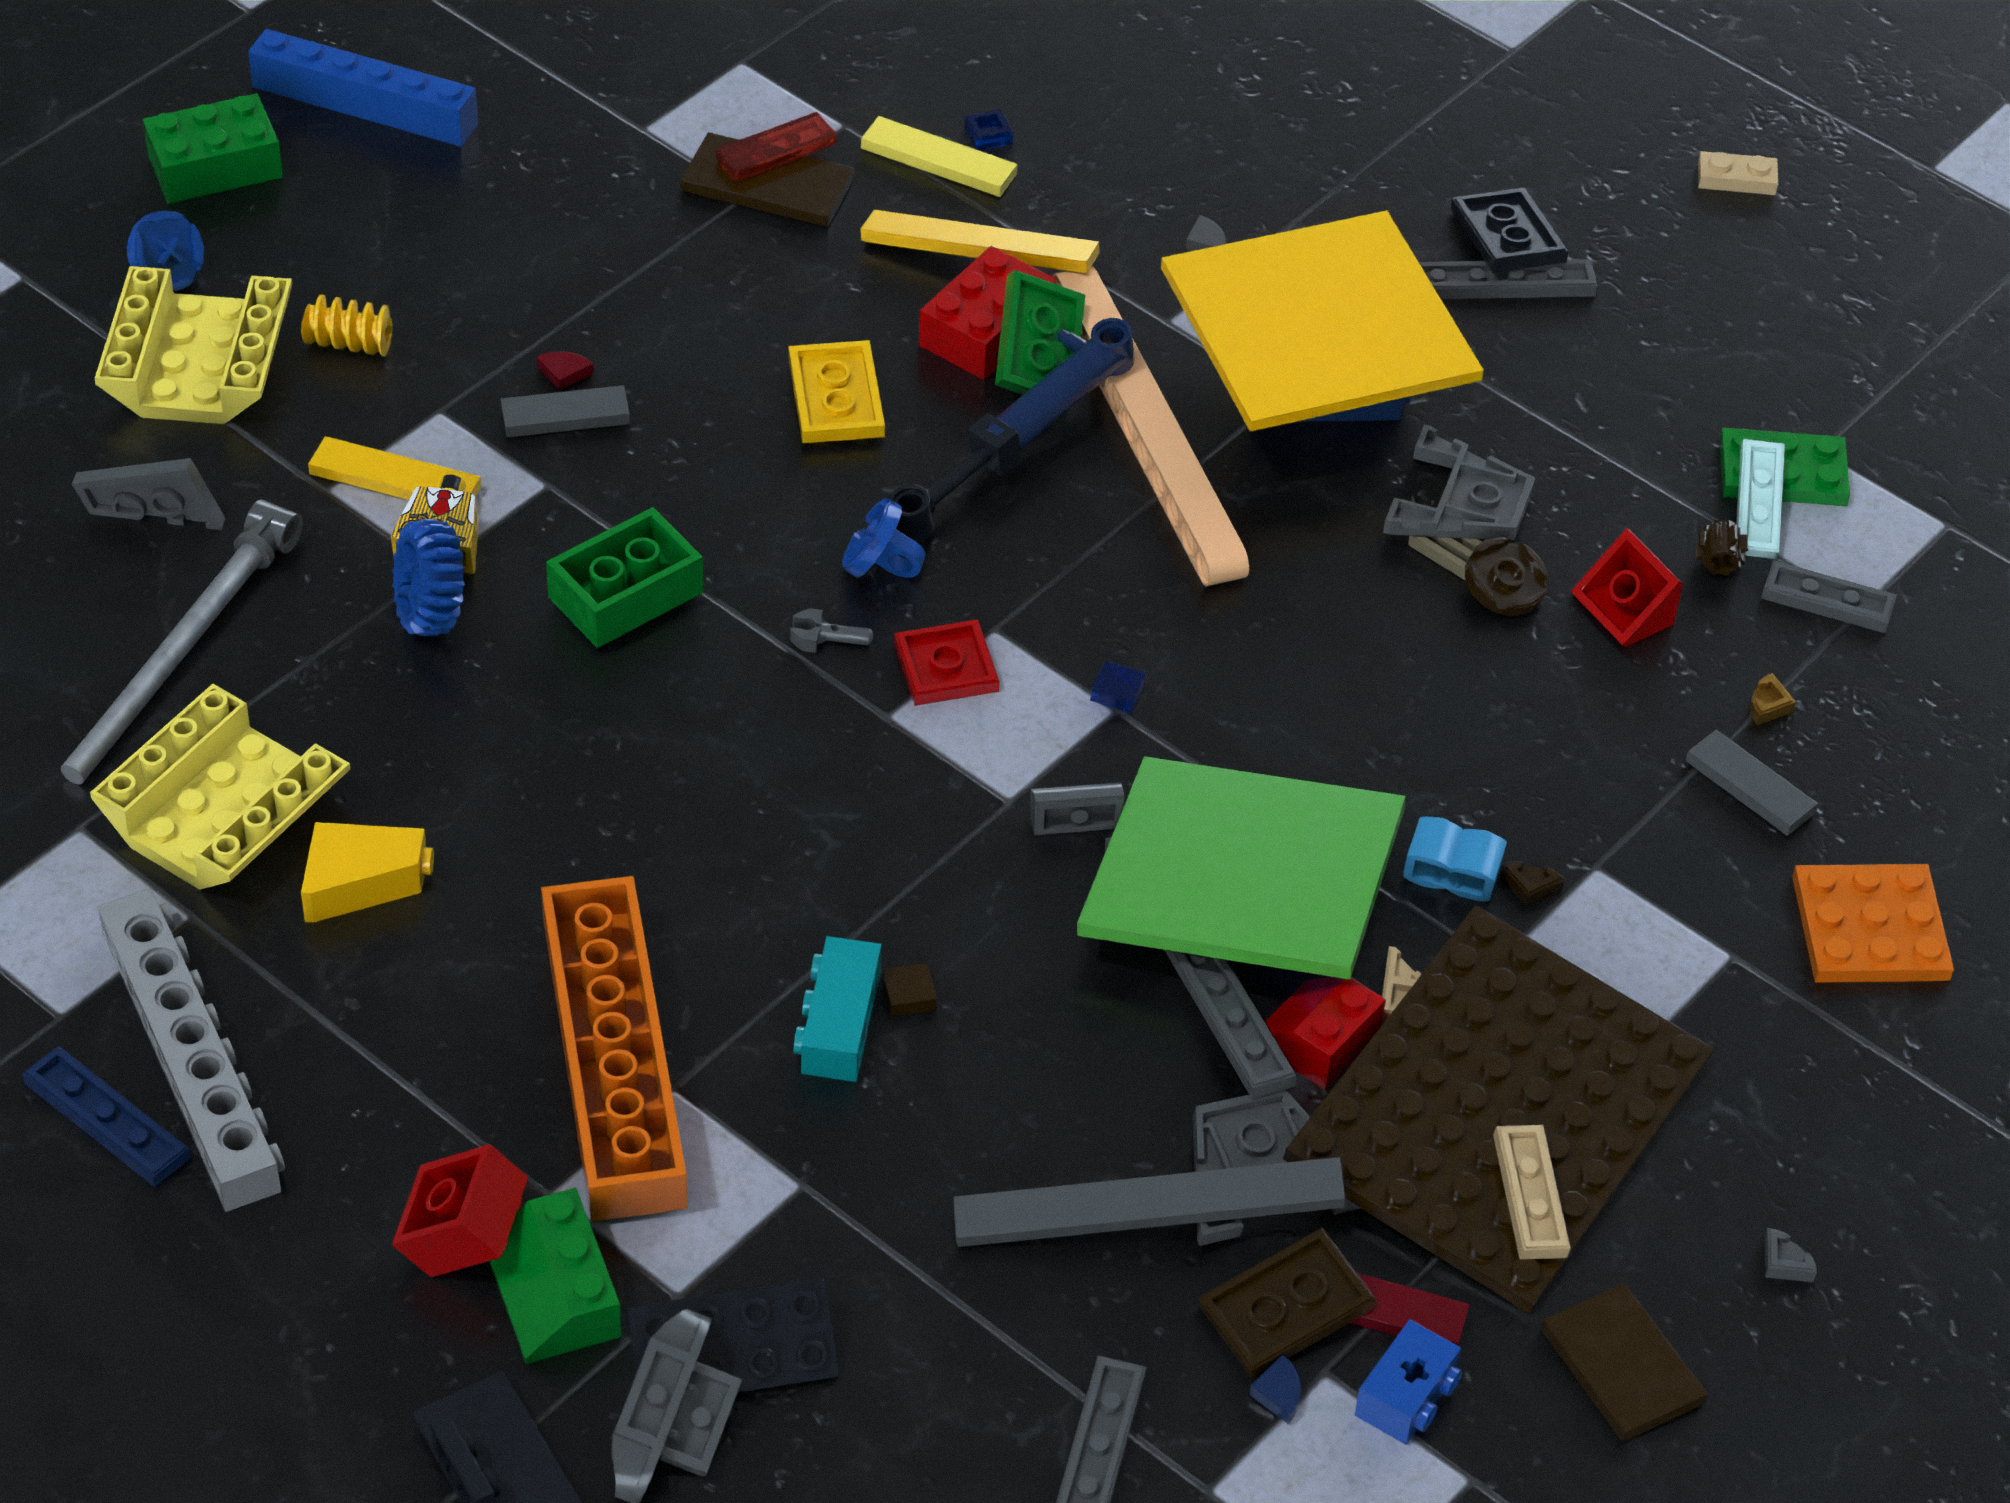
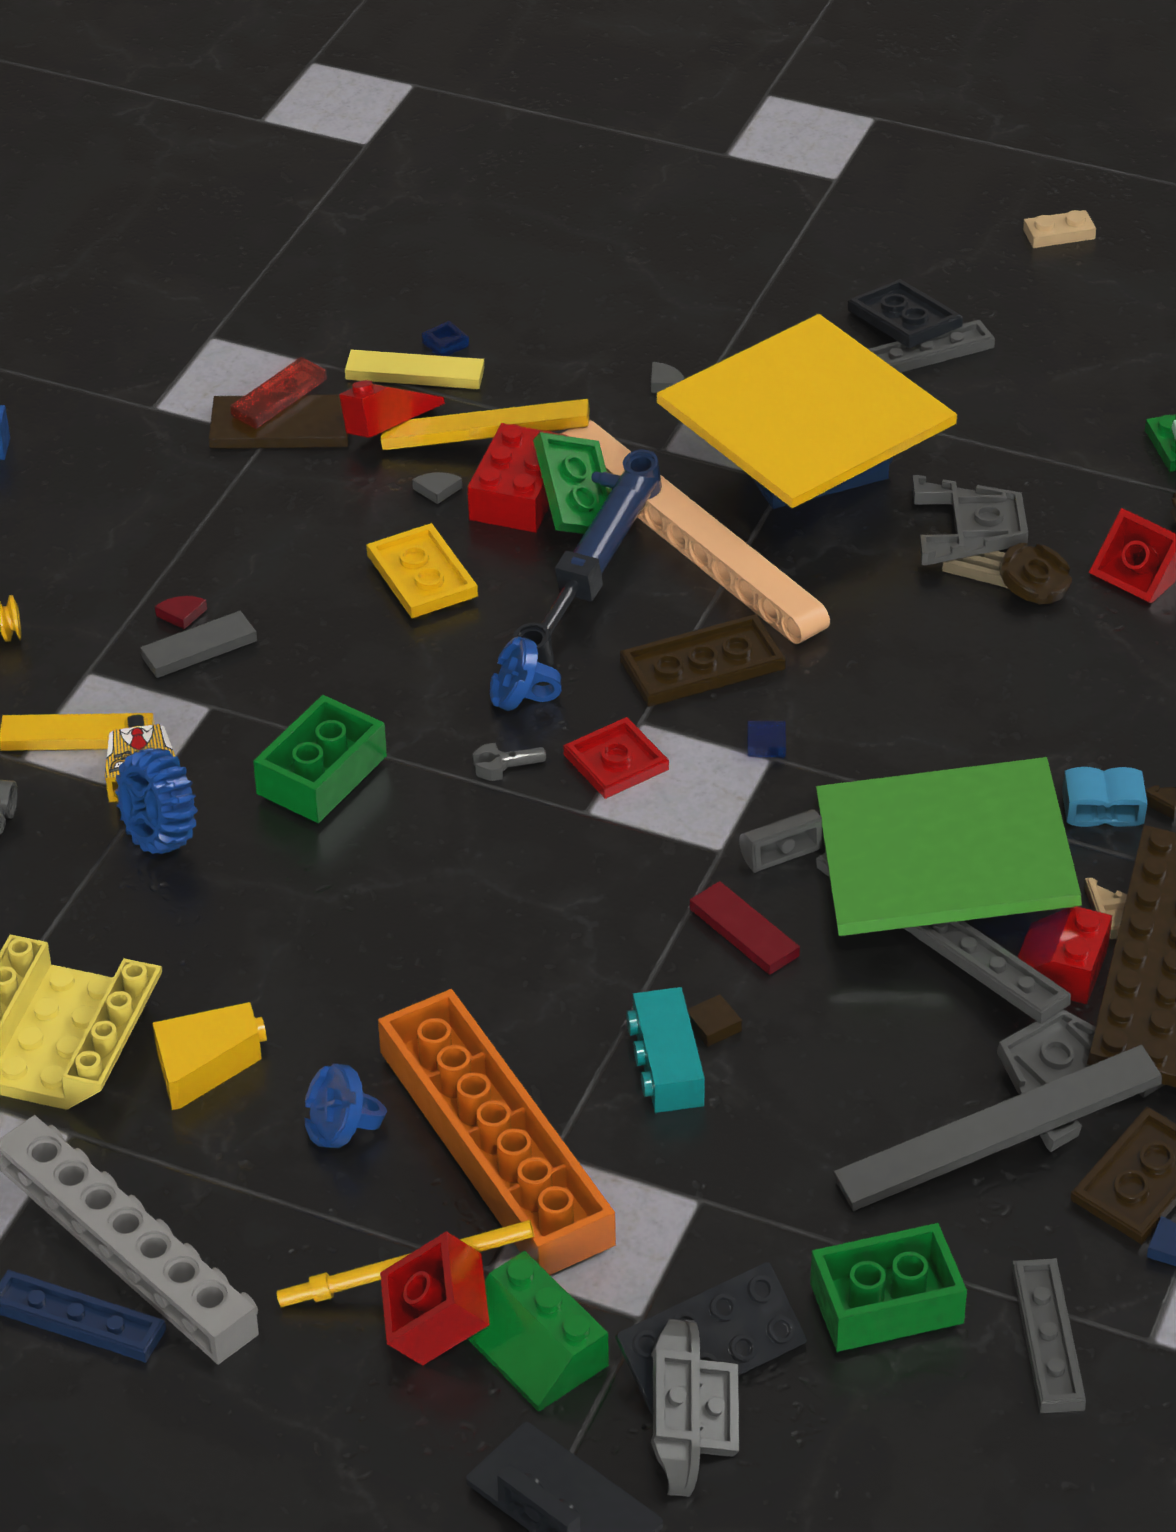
camera: 15 degrees left, 5 degrees down
none -> yellow bar [277,1220,535,1308]
none -> blue tile [305,1064,387,1148]
none -> red slope [339,380,445,438]
none -> dark grey tile [412,472,462,504]
none -> dark brown tile [620,614,786,707]
none -> dark red tile [690,881,800,975]
none -> green brick [810,1223,967,1352]

